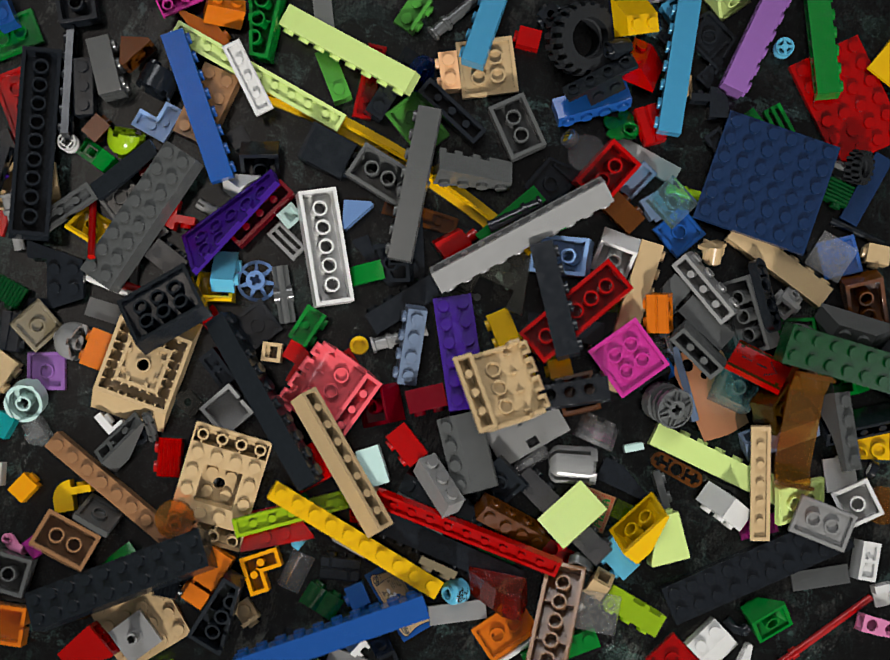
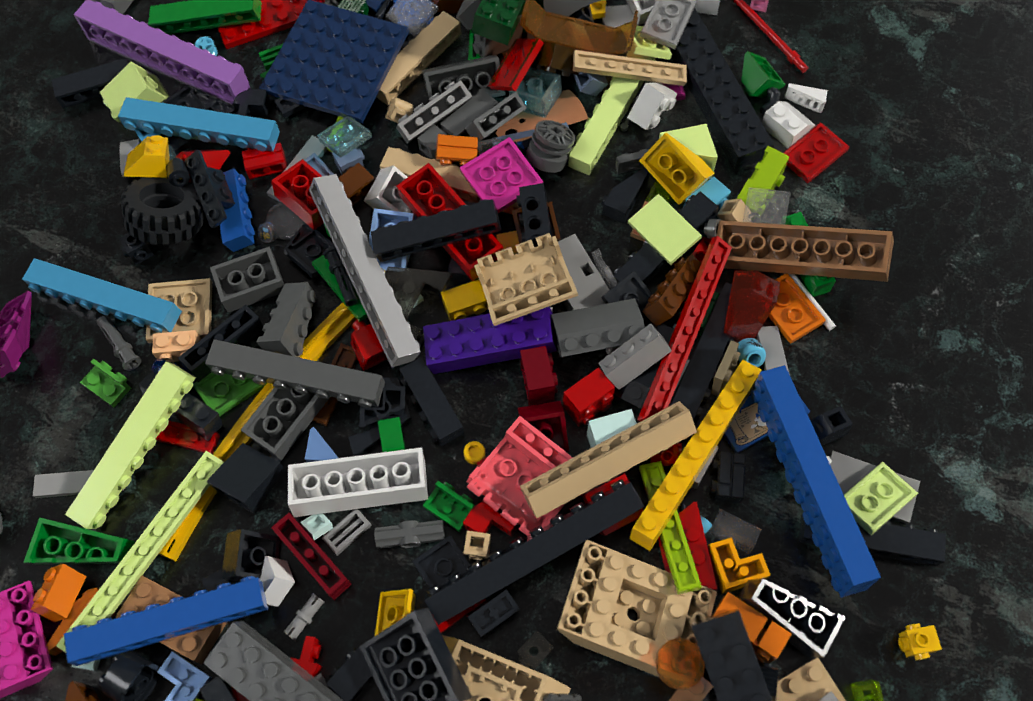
camera: 85 degrees left, 20 degrees down
red brick [153,437,185,477] -> none
dark purple wing [181,169,280,275] -> none
light grey piece [199,383,254,431] -> none
medium azure brick [210,251,242,293] -> none
white tile [222,38,274,117] -> none
tan bracket [235,596,261,629] -> none
medium blue wheel [237,260,274,302] -> none
dark green brick [299,579,345,621] -> none
bright green slope [315,51,353,106] -> none
blue brick [344,579,372,611] -> none
light grey pin [369,325,428,354] -> none
sand blue brick [392,304,428,386] -> none
red brick [513,25,542,53] -> none
light grey cylinder [548,445,598,485] -> none
clear slope [573,412,619,452] -> none
green plate [603,110,639,140] -> none
light aqua tile [622,442,644,453] -> none
reddish brown beam [650,451,702,488] -> none
blue plate [652,205,706,259] -> none
black beam [748,258,782,333] -> none
light grey brick [774,286,803,321] -> none
dark grey tile [790,563,851,592] -> none

